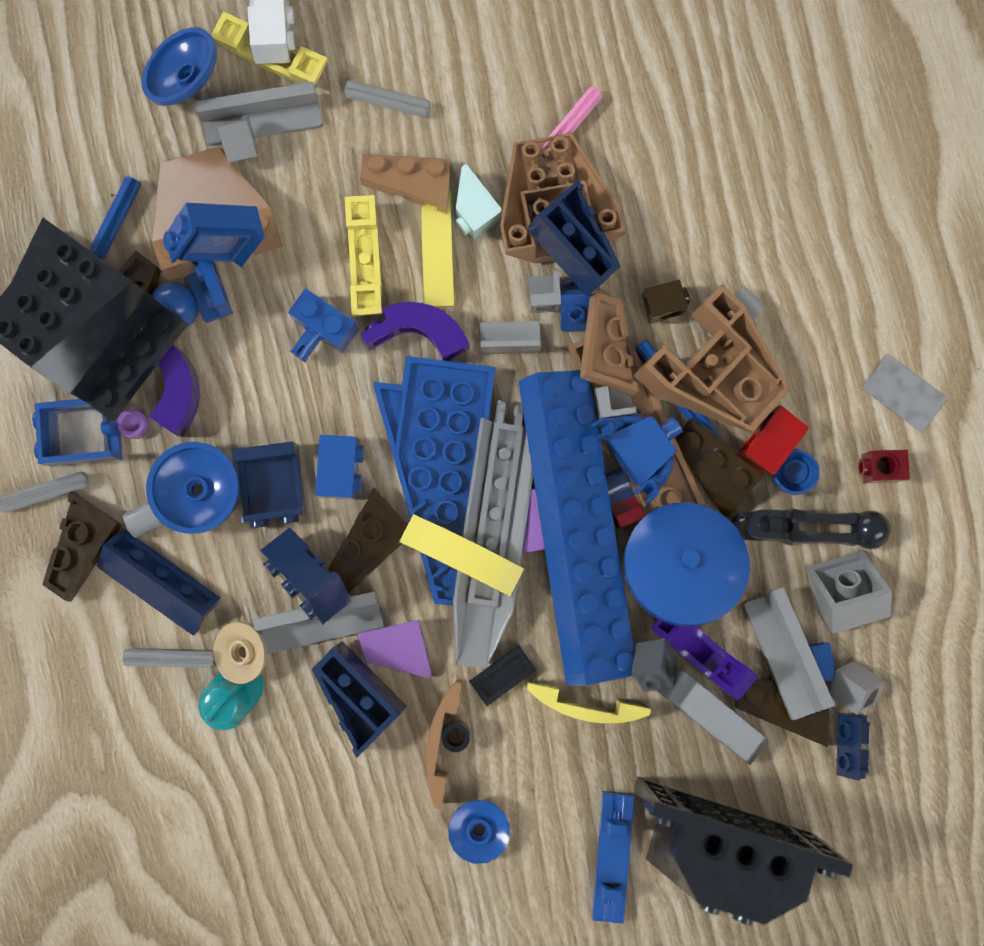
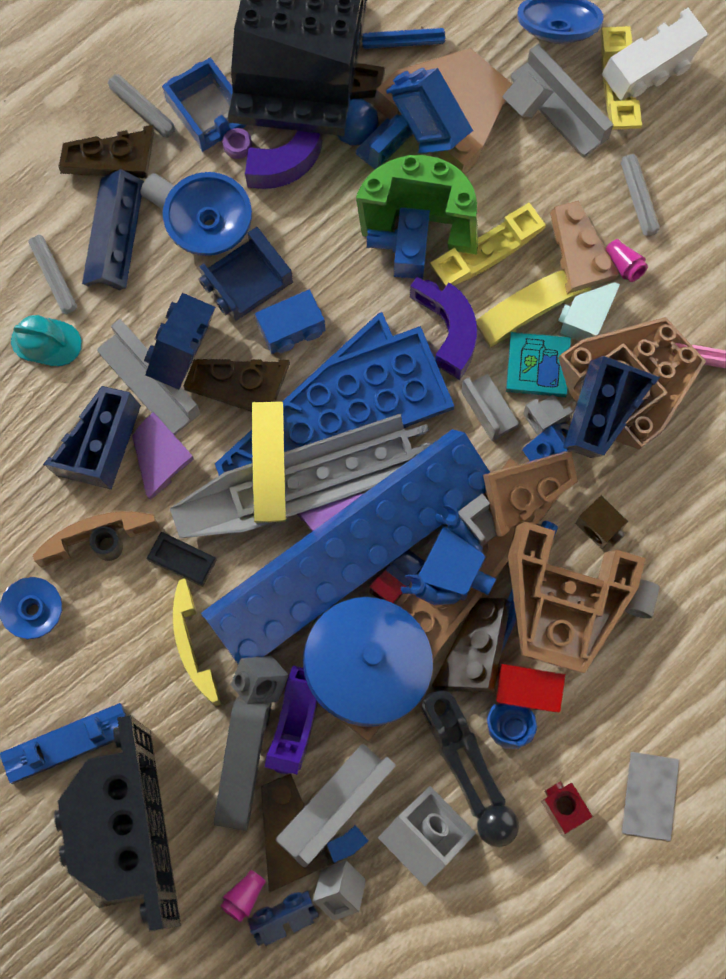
camera: 65 degrees right, 10 degrees down
tan dish [213,622,266,684] -> none
none -> dark pink cone [219,870,266,923]
none -> bright green cylinder [356,155,478,255]
none -> teal tile [506,332,571,398]
none -> dark pink cone [606,239,648,282]

